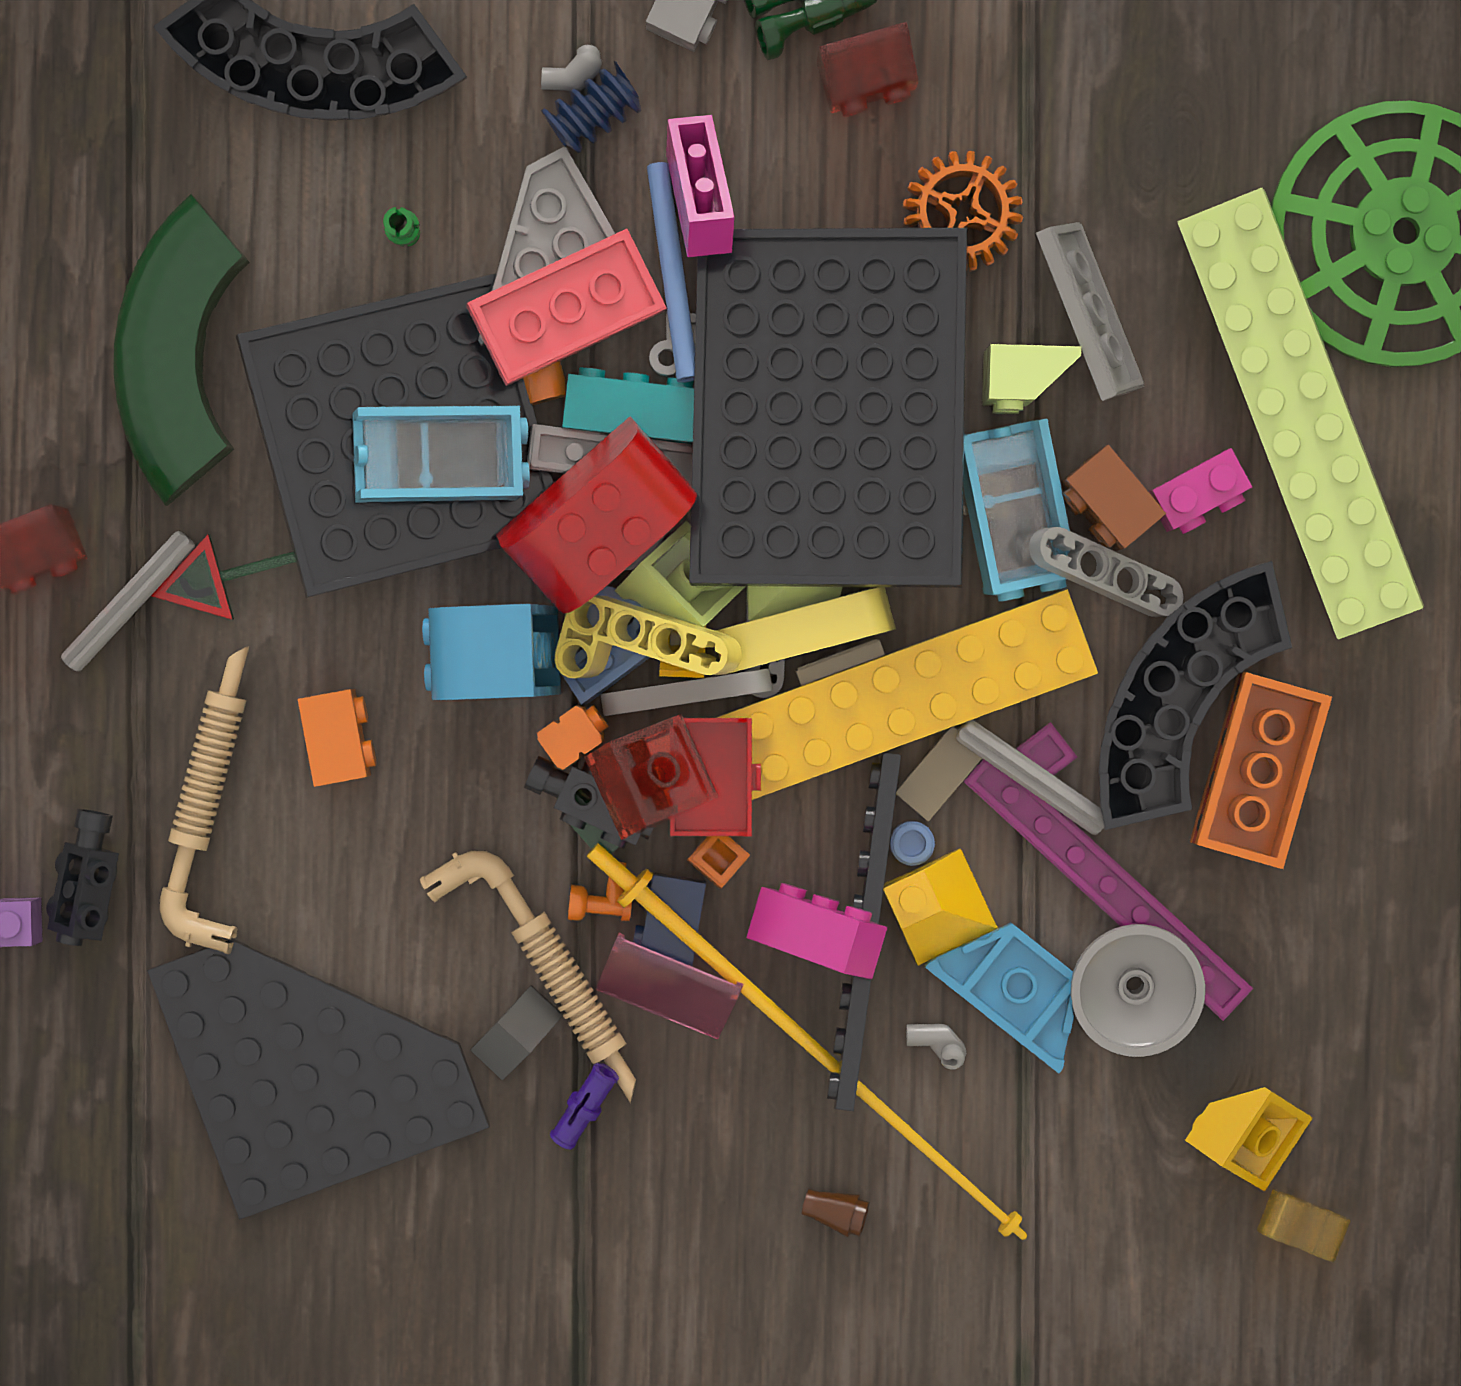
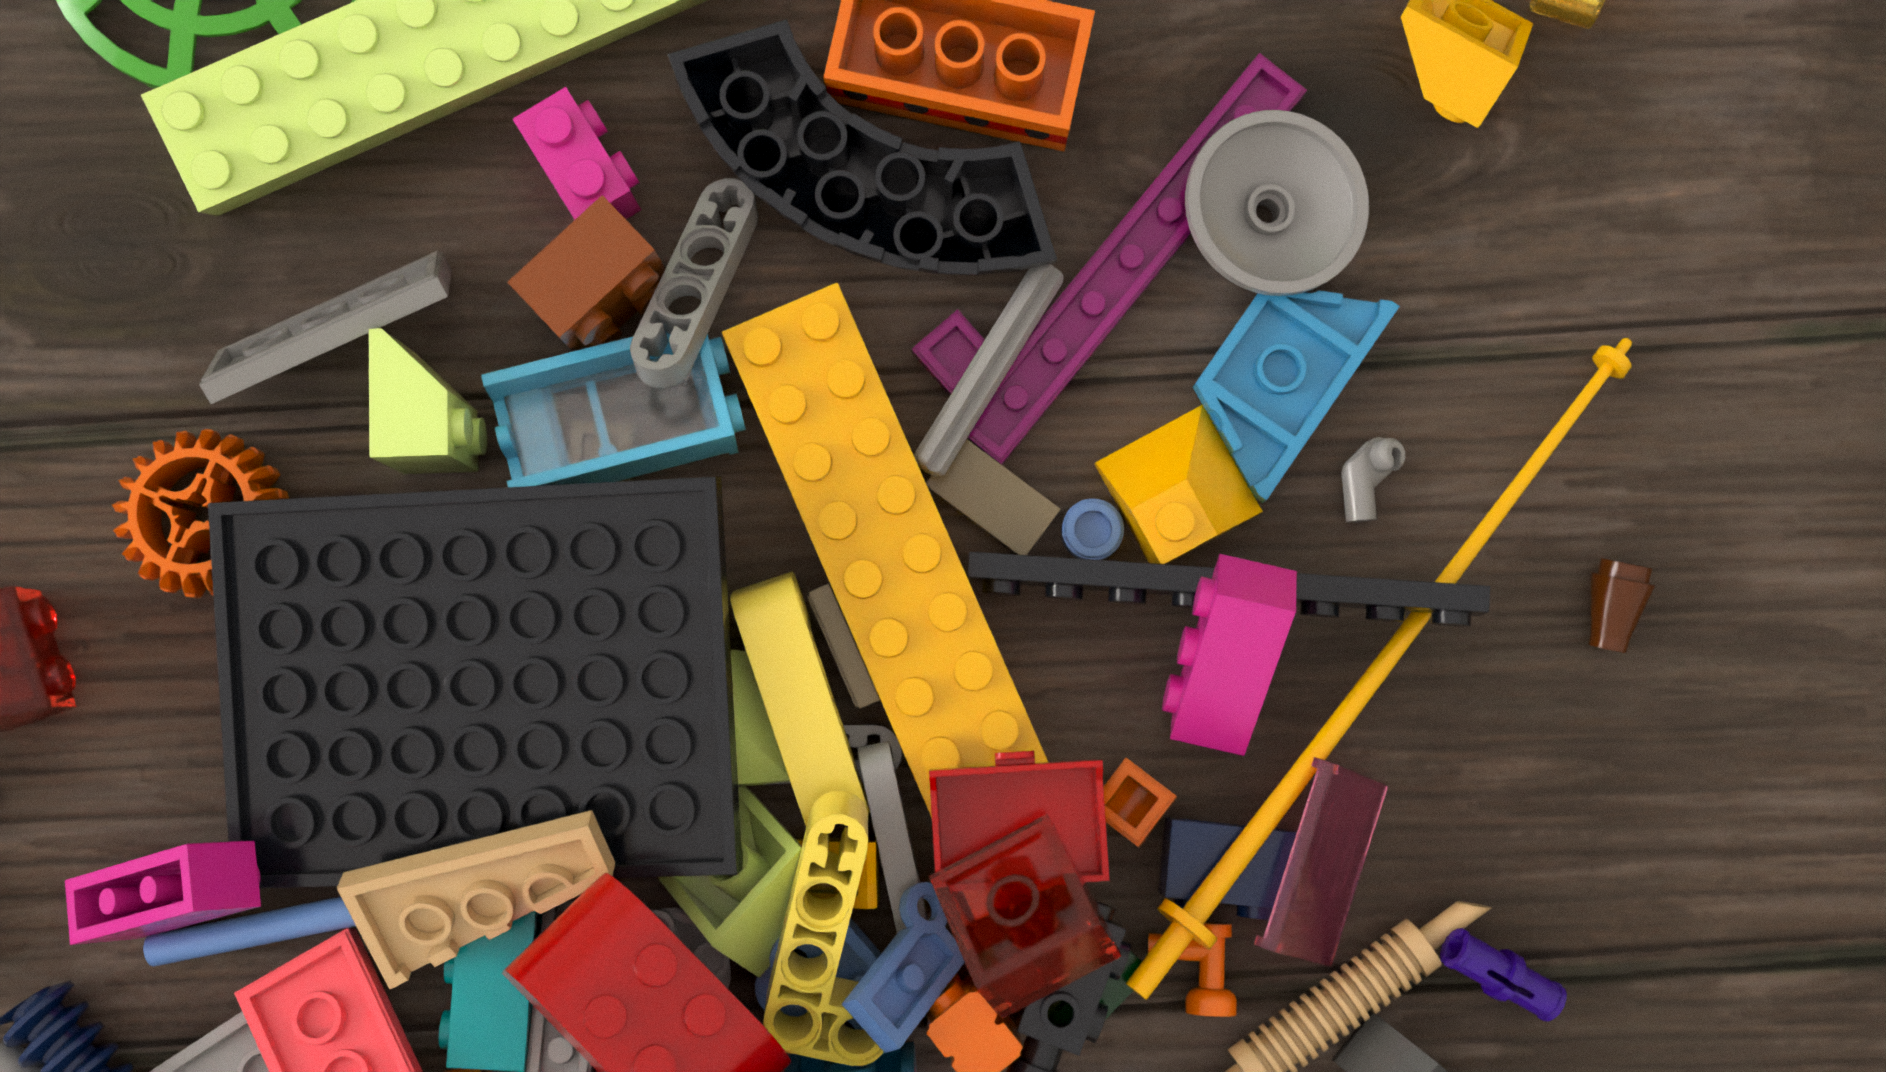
camera: 90 degrees left, 5 degrees down
none -> tan wing [336,810,615,989]
none -> medium blue hinge [842,882,970,1053]

